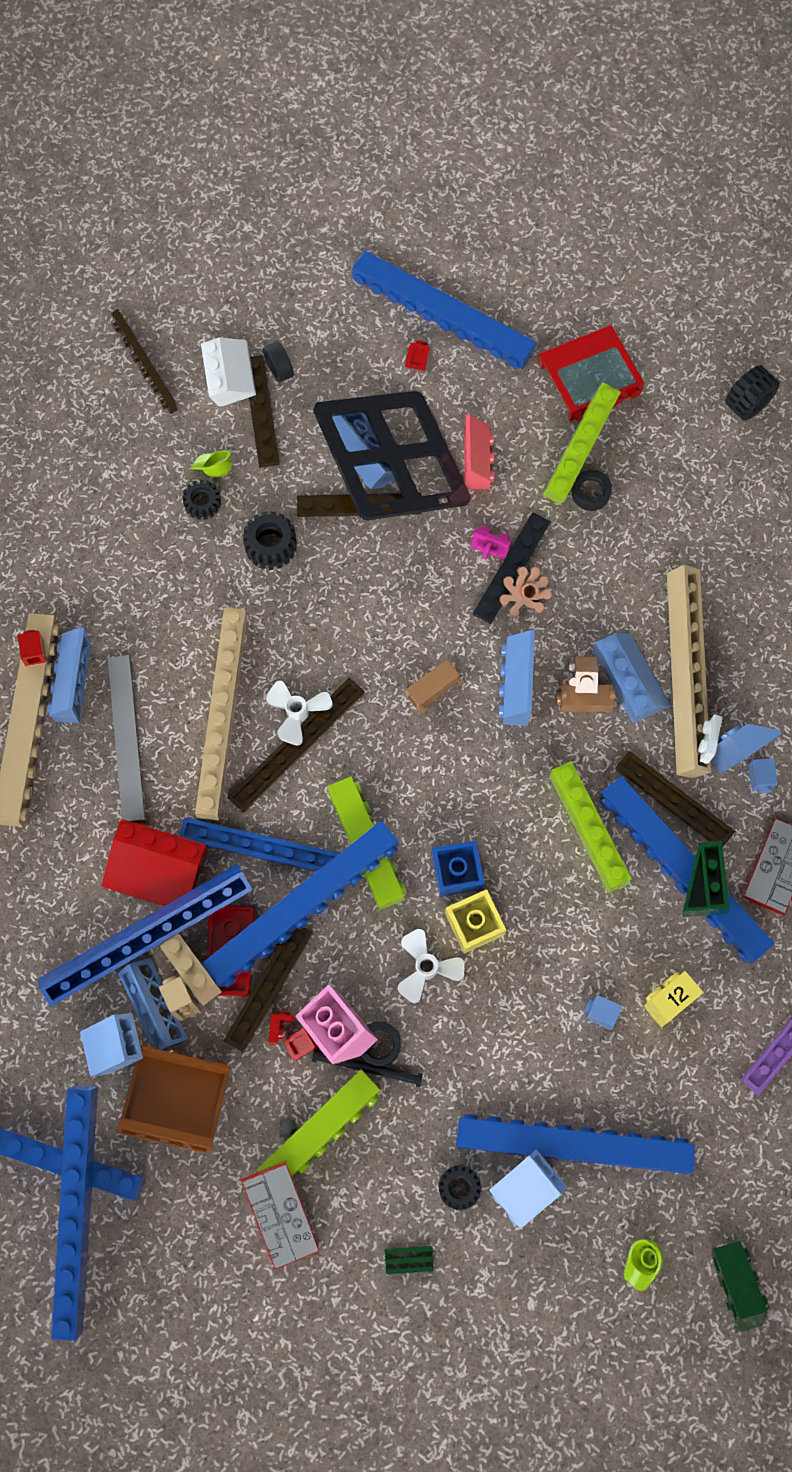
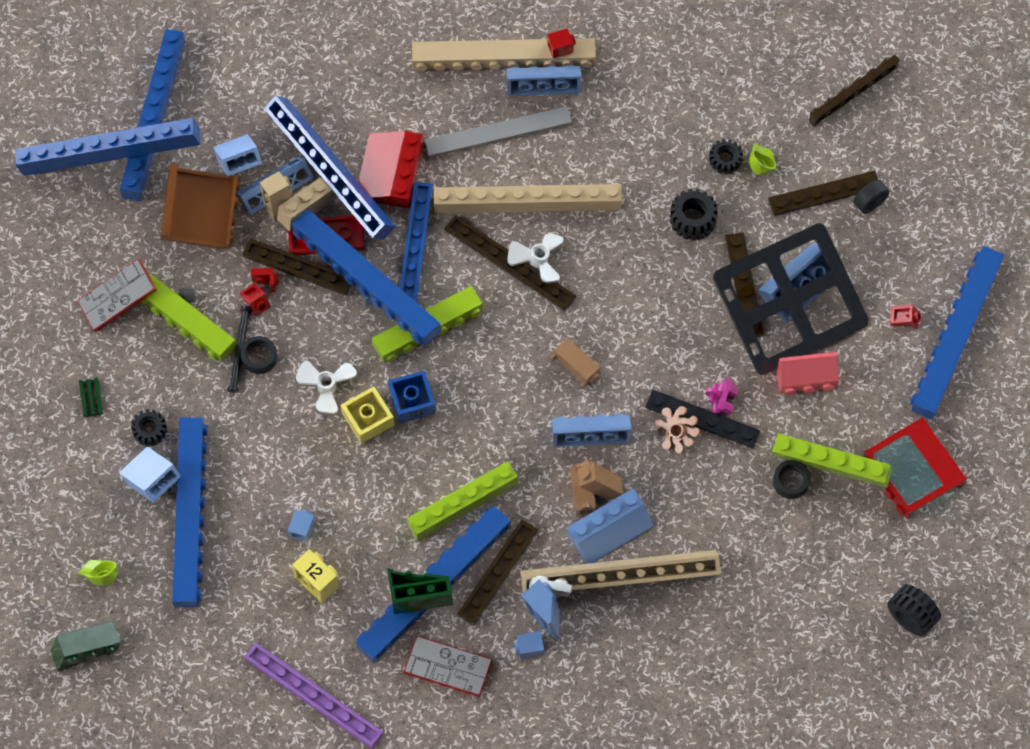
camera: 85 degrees right, 5 degrees down
white slope [201,337,256,406] -> none
bright pink slope [295,985,378,1064] -> none

